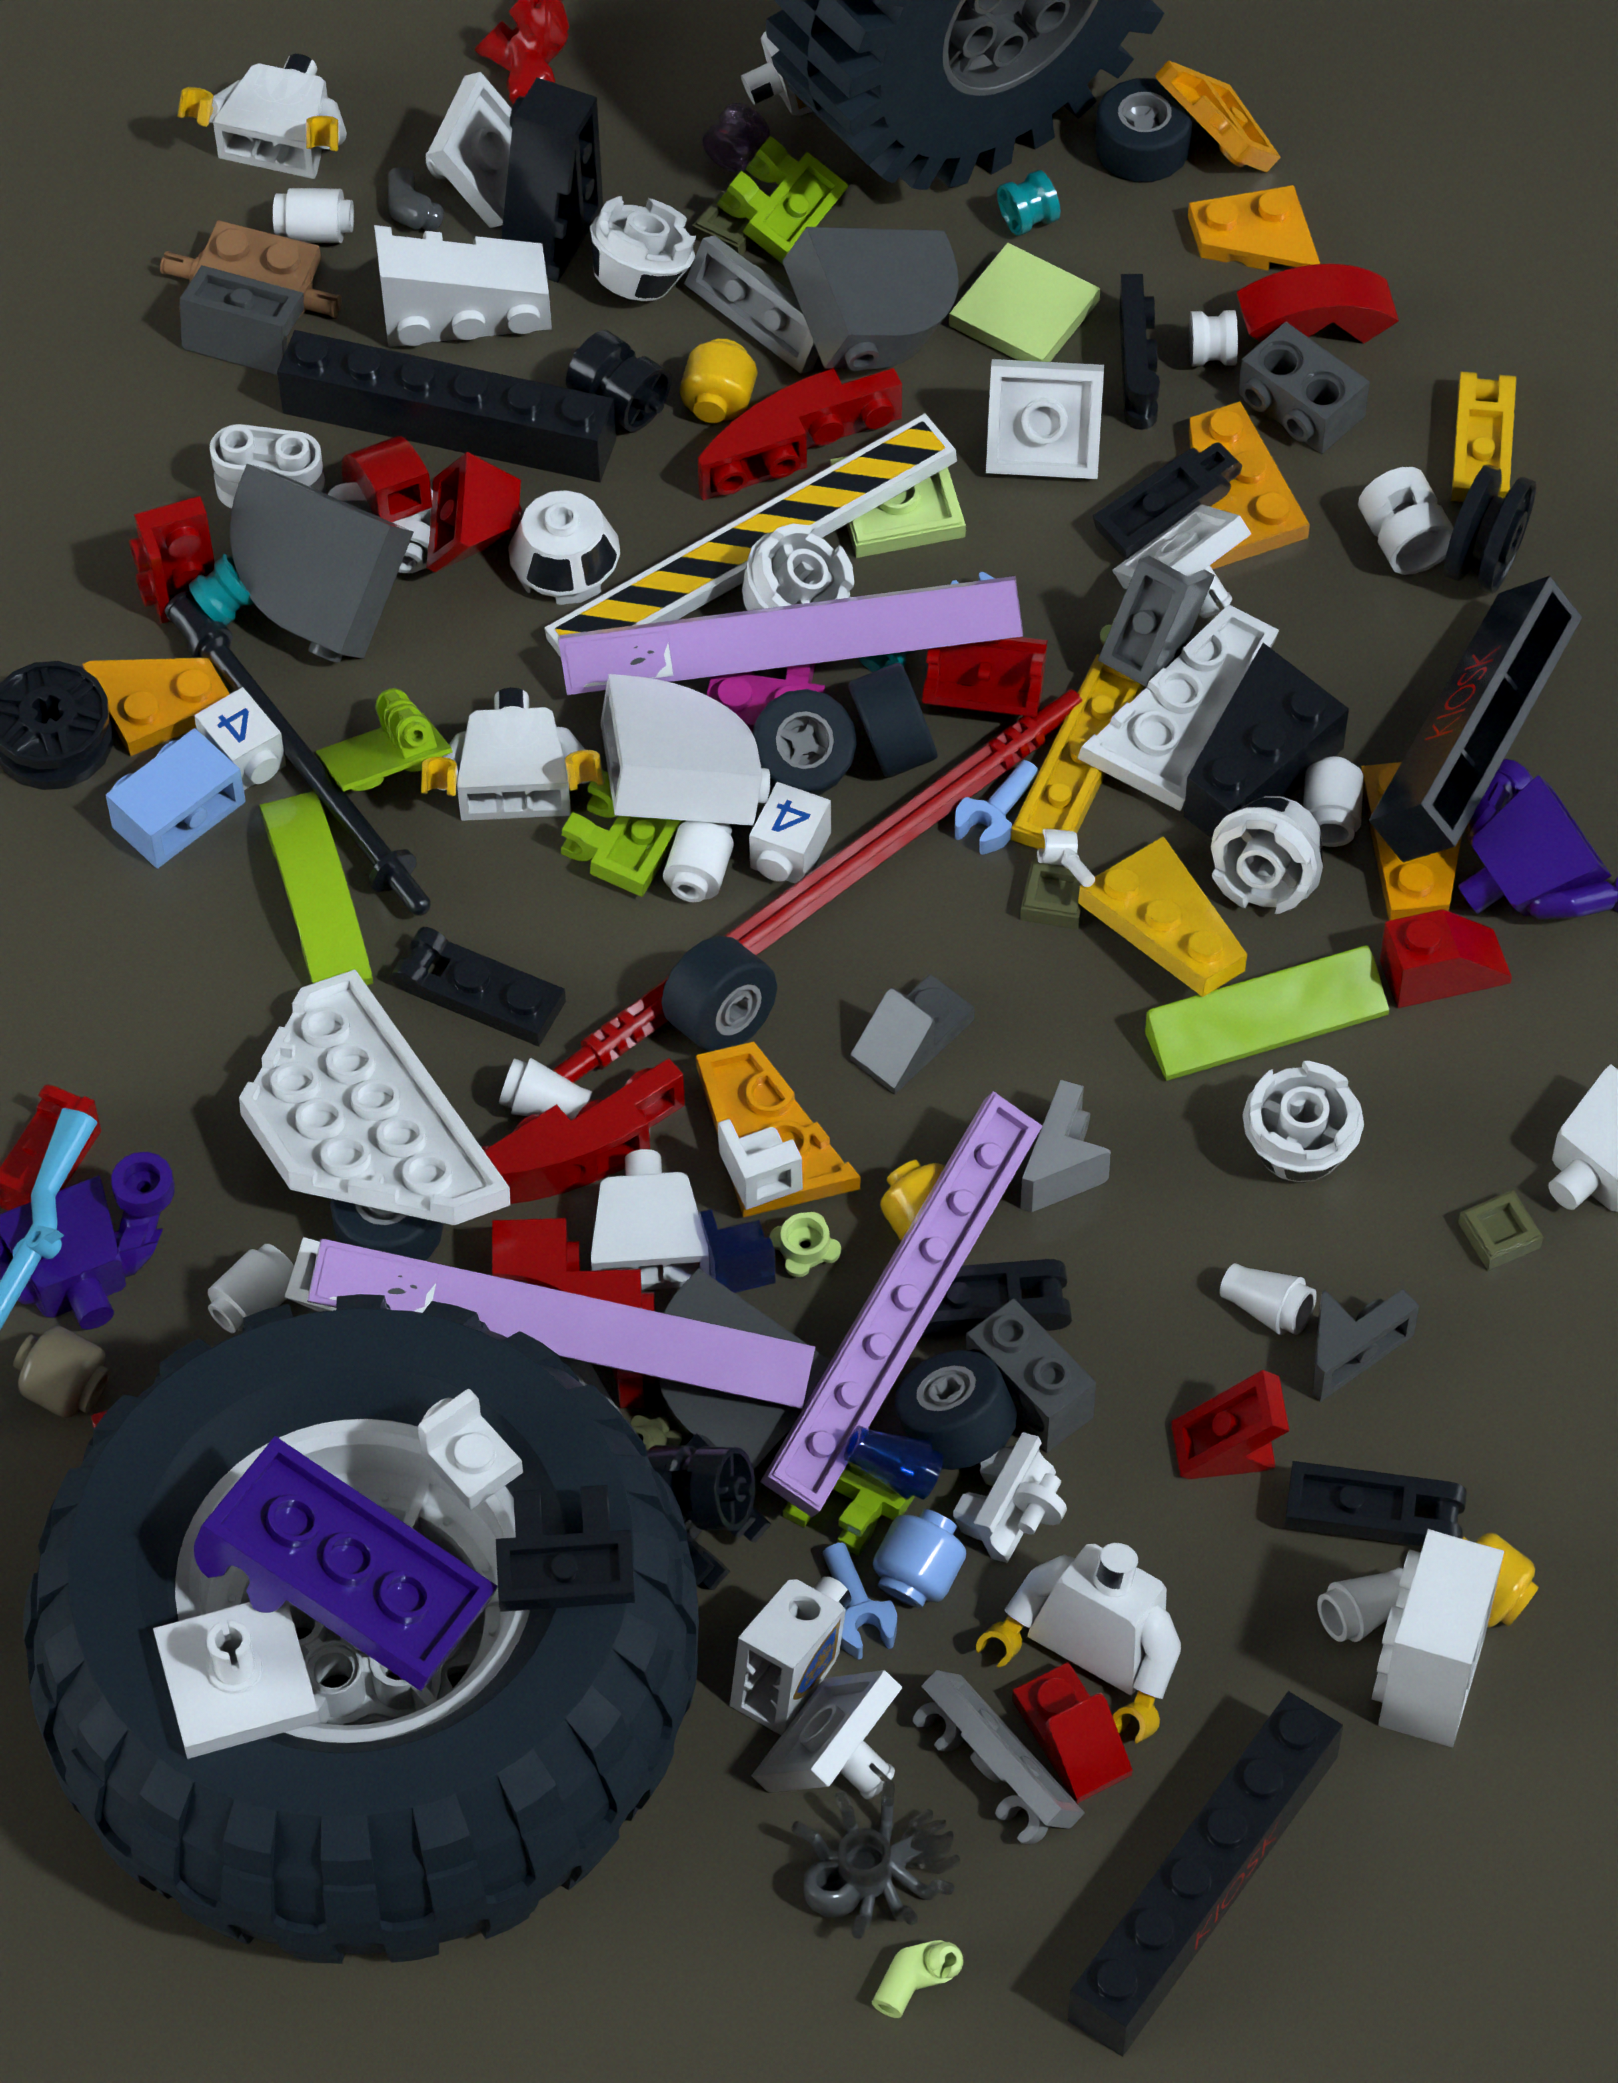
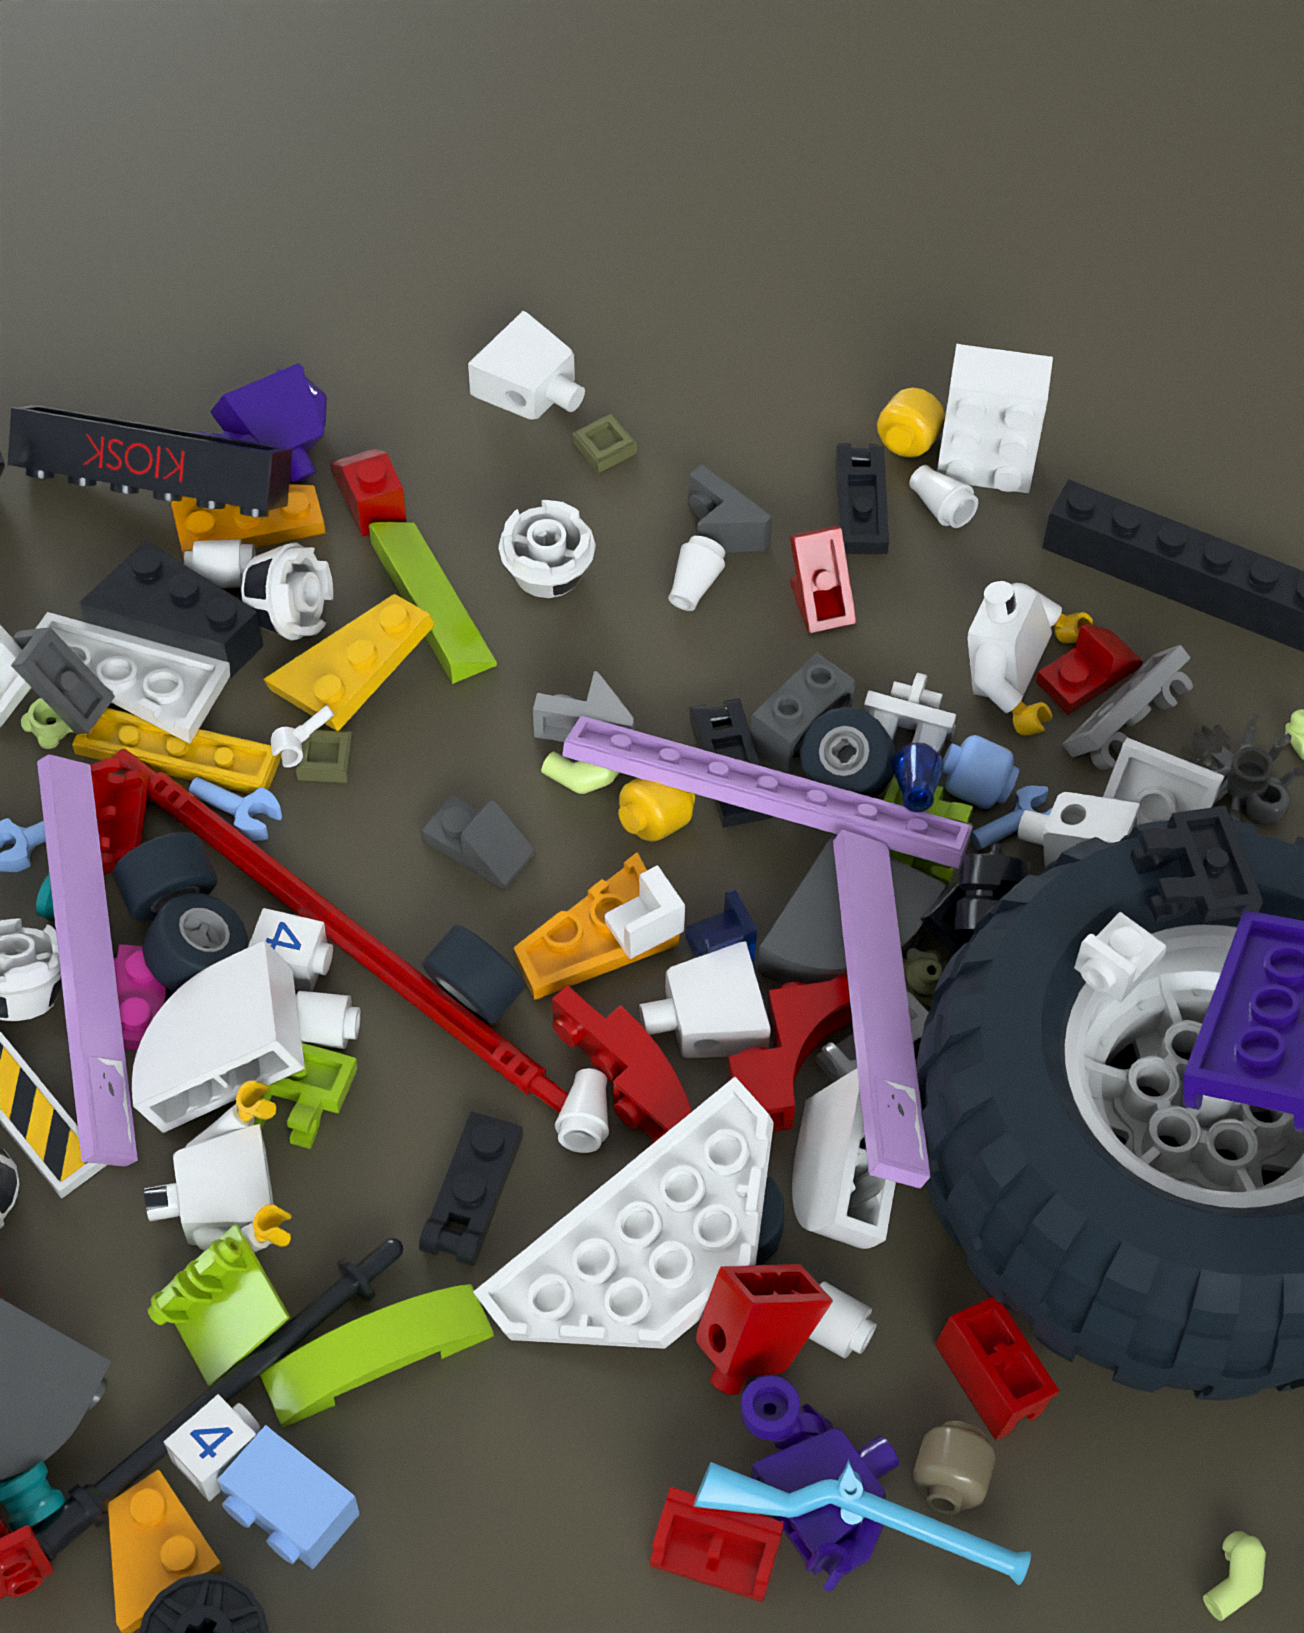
camera: 100 degrees left, 0 degrees up
yellowish green plate [769,1212,841,1277] -> none
none -> red torso [695,1264,833,1395]

